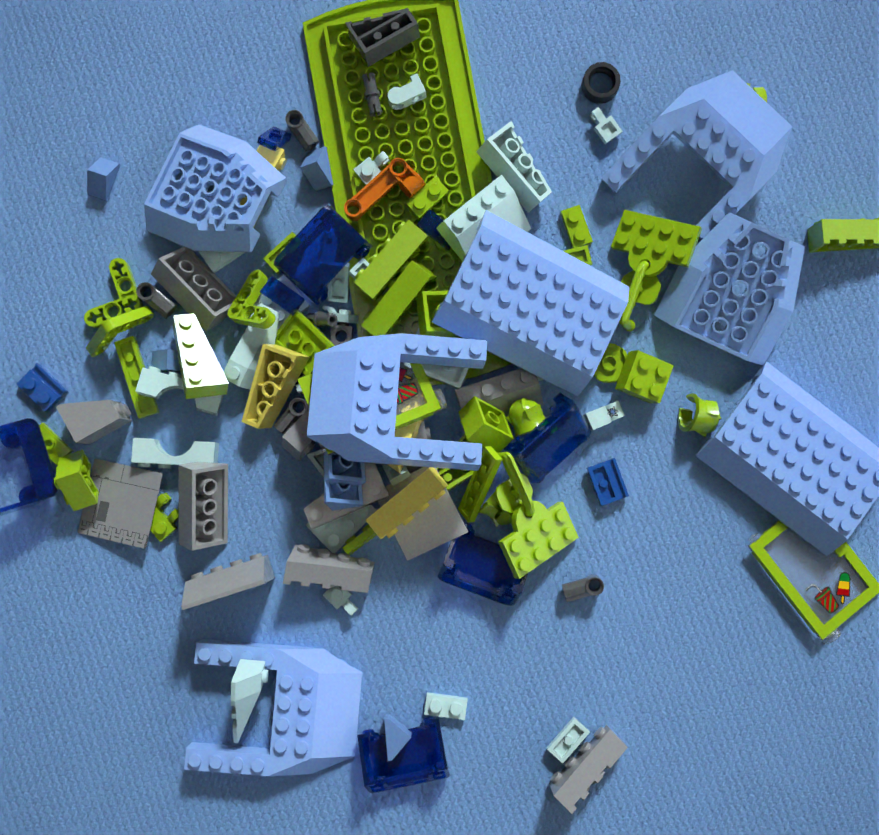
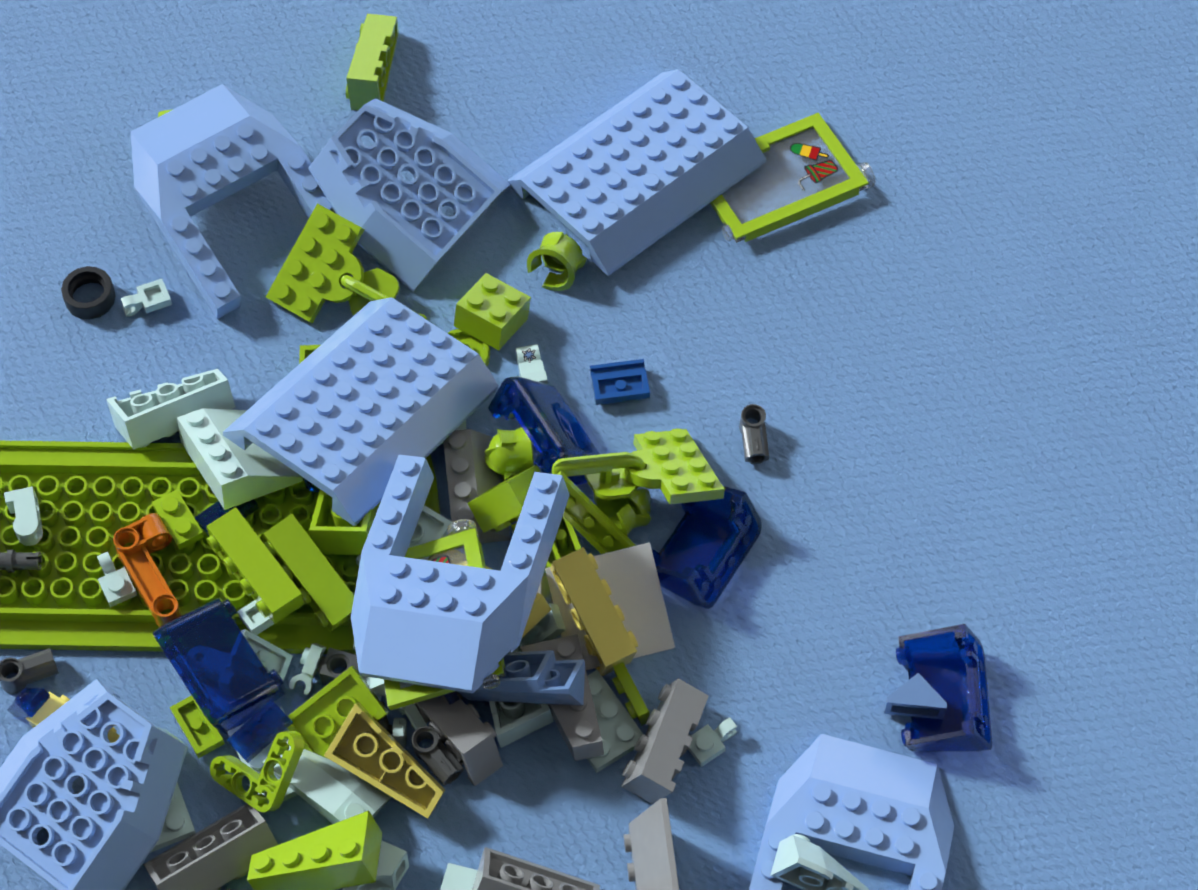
camera: 75 degrees left, 25 degrees down
medium blue slope [300,146,333,191] -> none
dark grey axle [304,311,338,328] -> none
light aqua plate [424,692,468,720] -> none
light aqua plate [546,717,590,763] -> none
light grey wedge [549,725,628,814] -> none
lime plate [560,205,593,248] -> none

